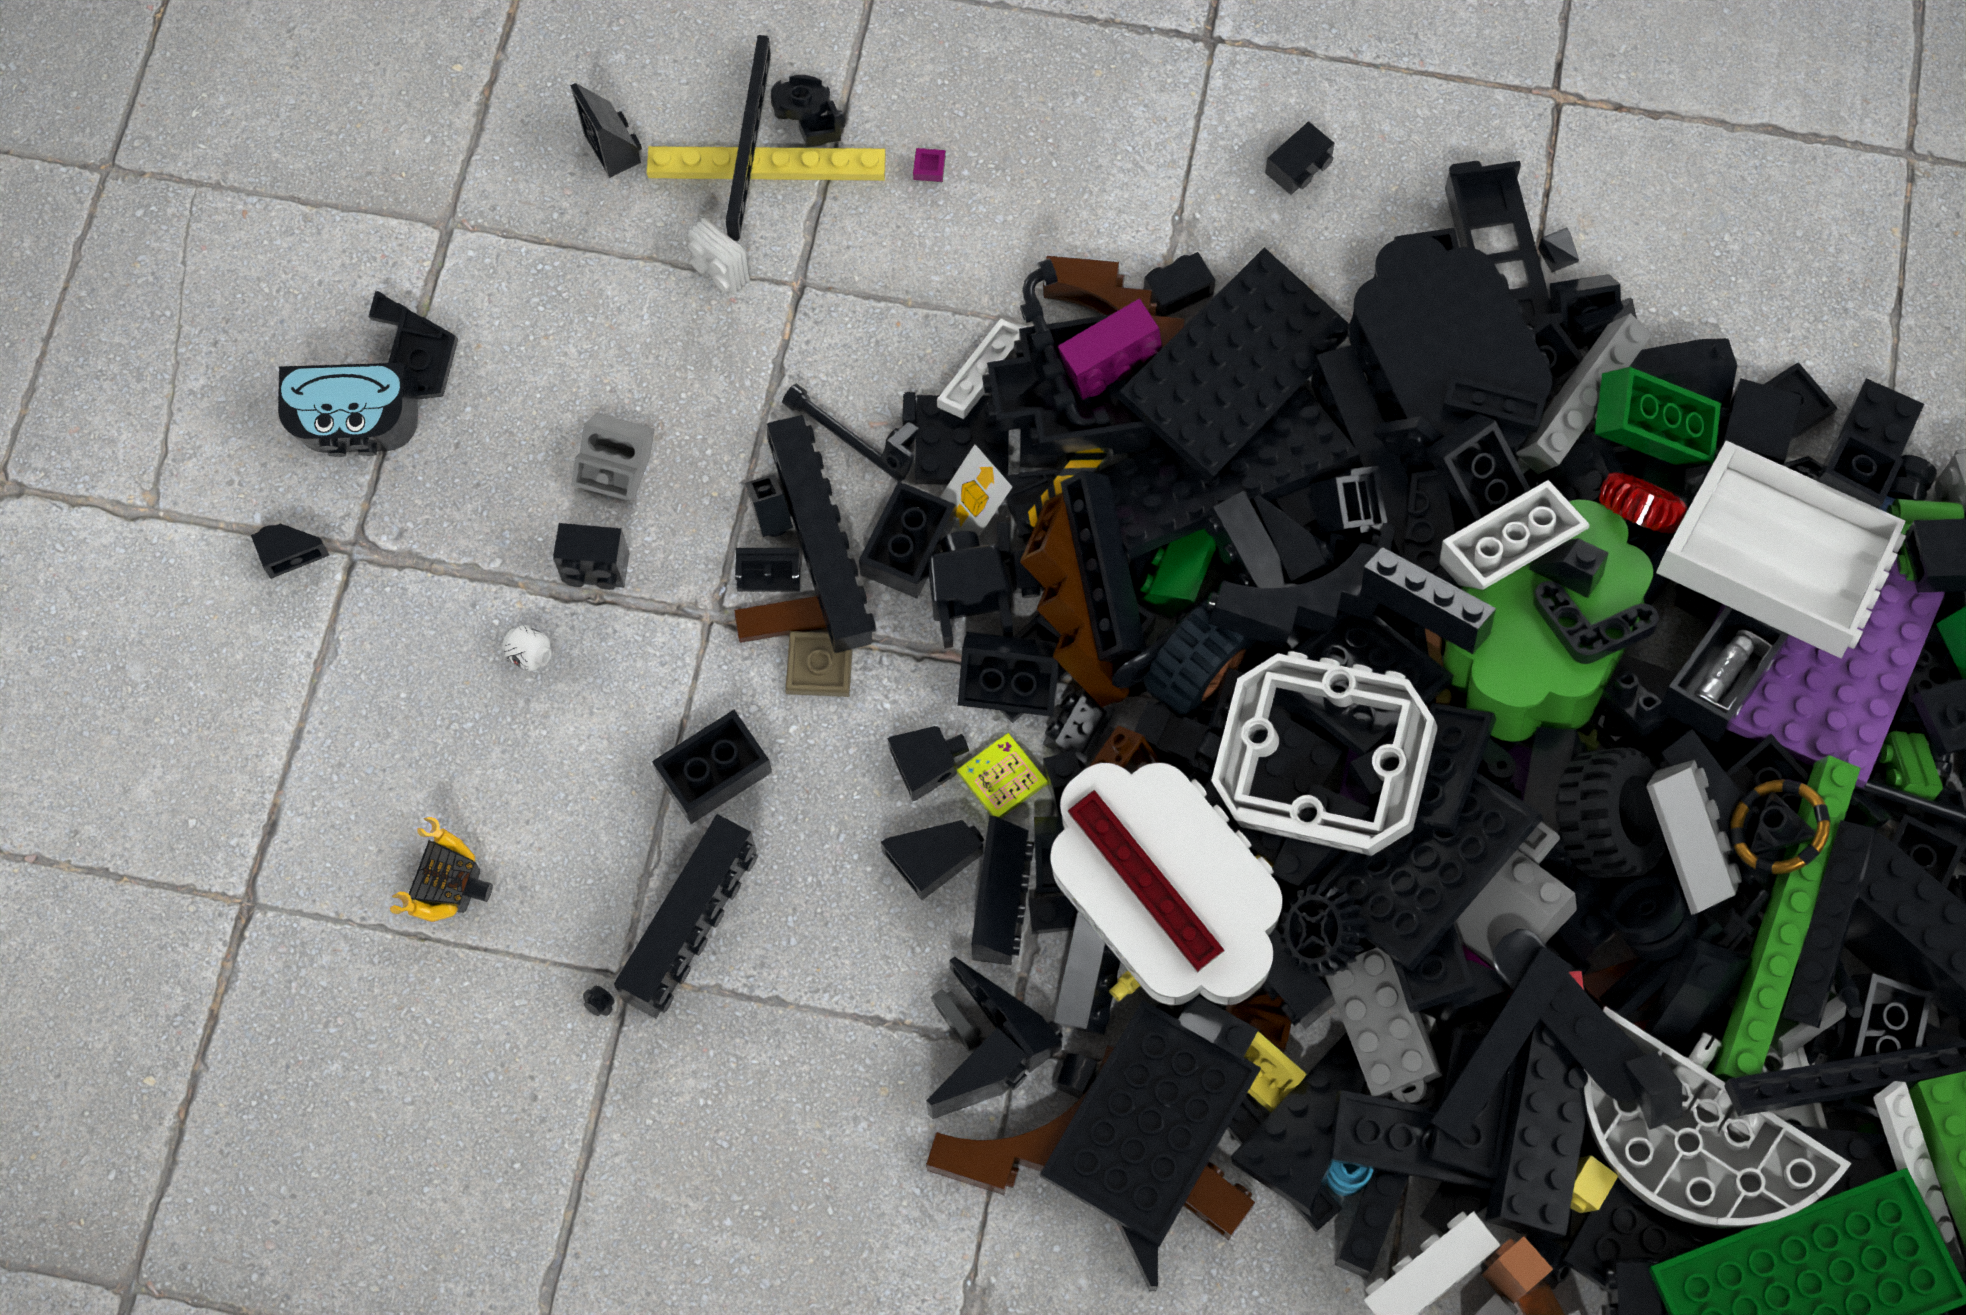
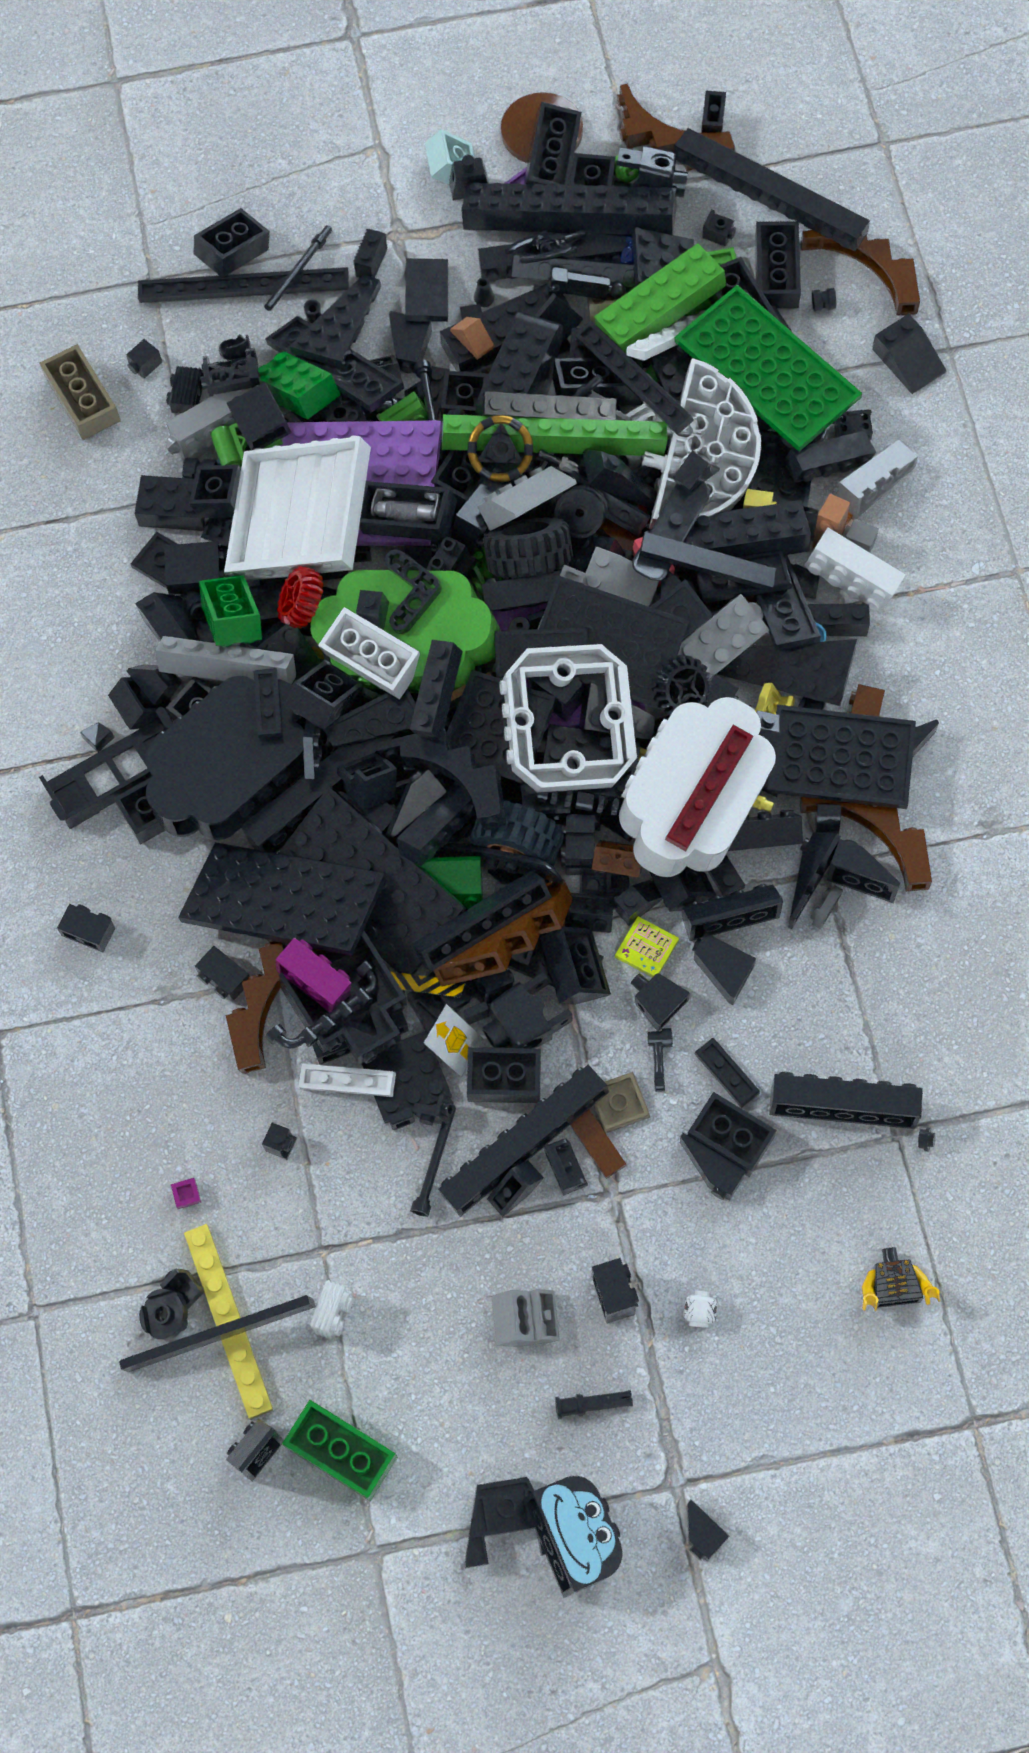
camera: 110 degrees left, 0 degrees up
none -> black brick [262,1122,297,1160]
none -> green brick [282,1400,398,1502]
none -> black pin [555,1390,633,1420]
none -> black brick [647,1028,673,1092]
none -> black slope [680,1133,746,1201]
none -> black tile [695,1038,760,1108]

